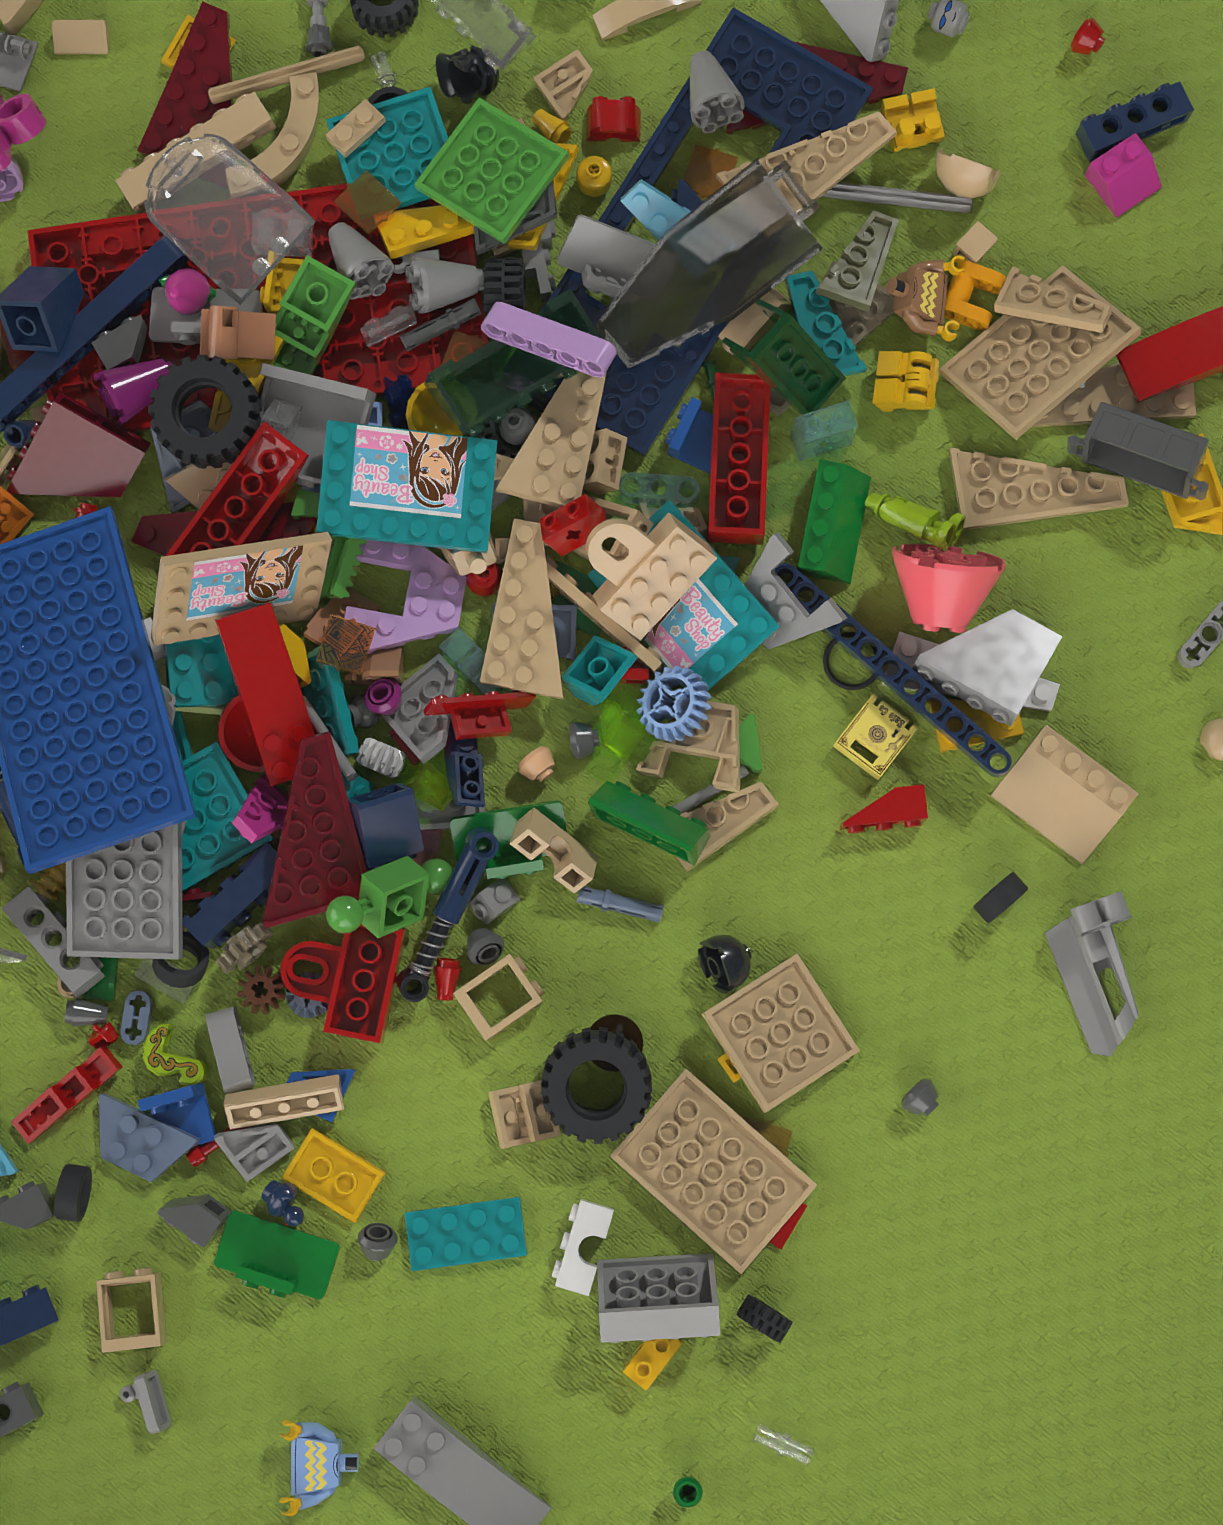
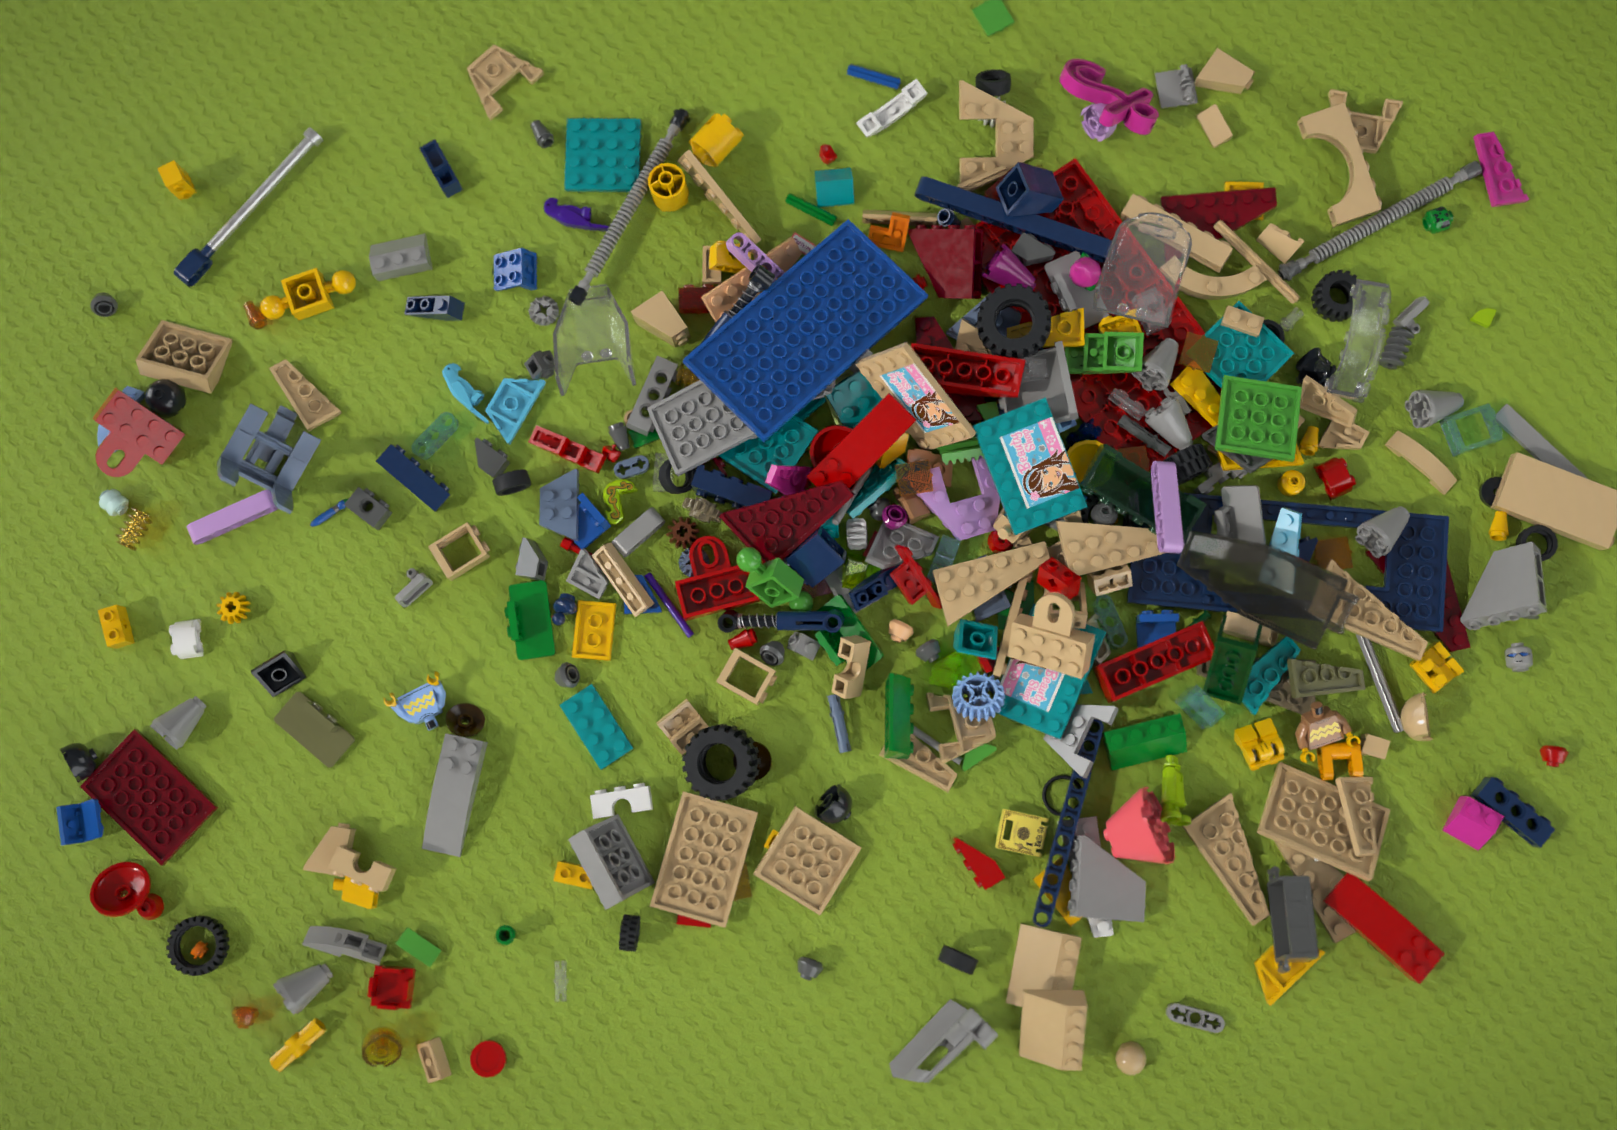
camera: 70 degrees right, 0 degrees up
nougat piece [200,305,276,360] -> none
none -> dark brown dish [446,703,485,737]
none -> dark purple bar [644,572,694,638]
none -> tan slope [1019,989,1087,1071]
none -> tan slope [1256,223,1304,264]
none -> tan wing [1300,375,1358,428]

